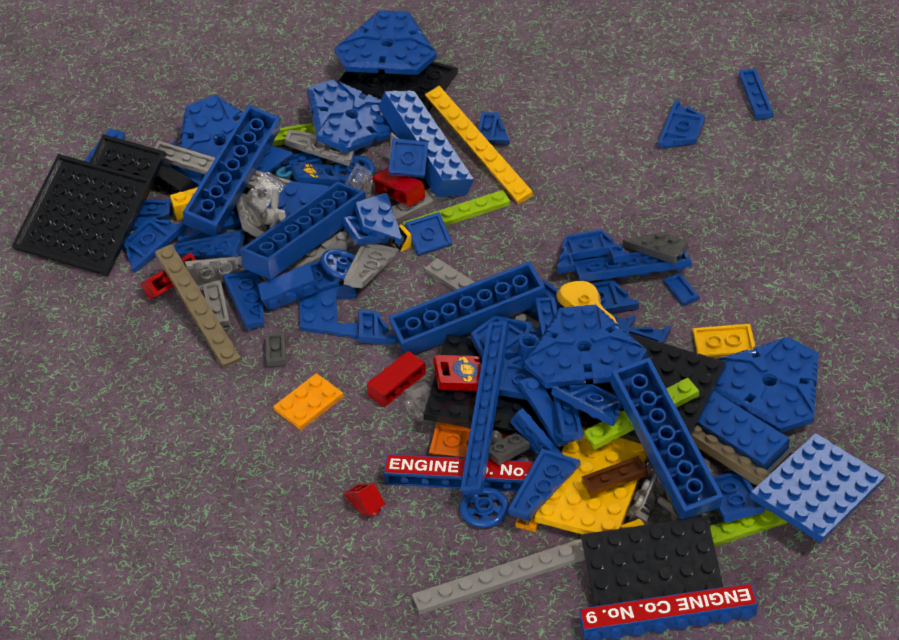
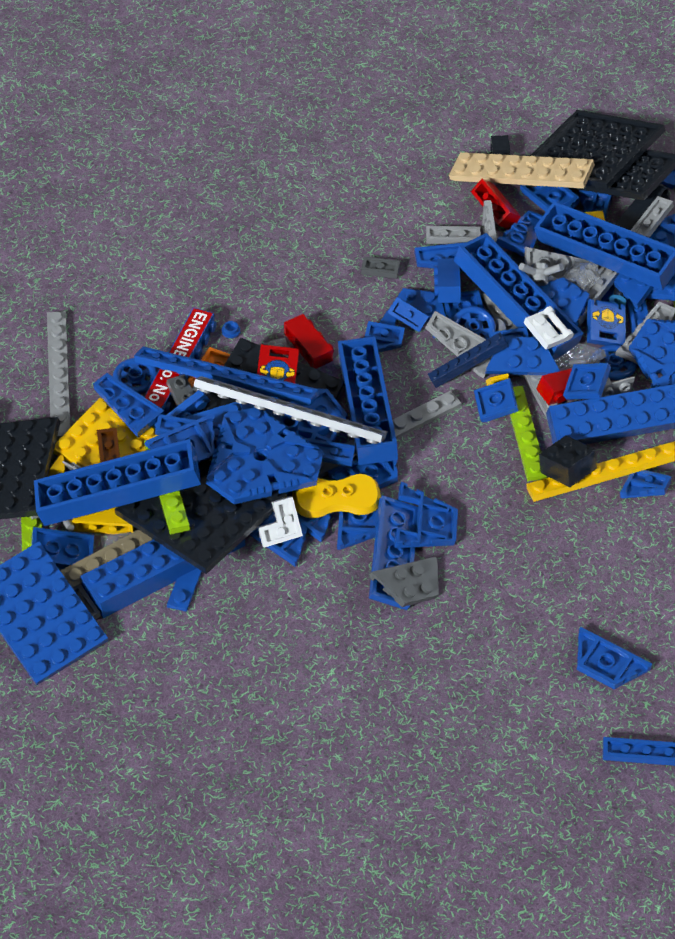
camera: 100 degrees right, 5 degrees up
dark tan plate [155,244,241,368] -> none
light orange plate [273,373,344,430] -> none
red slope [343,483,386,516] -> none
blue tile [663,273,700,306] -> none
yellow tile [692,324,755,359] -> none
blue plate [714,337,819,433] -> none
none -> plate [194,376,387,444]
none -> blue plate [222,321,240,338]
none -> white plate [258,496,303,548]
none -> blue plate [388,297,429,332]
none -> dark blue piece [428,332,509,388]
none -> tan plate [449,152,594,188]
none -> black brick [490,135,510,155]
none -> white plate [524,306,574,350]
none -> black brick [539,435,597,487]

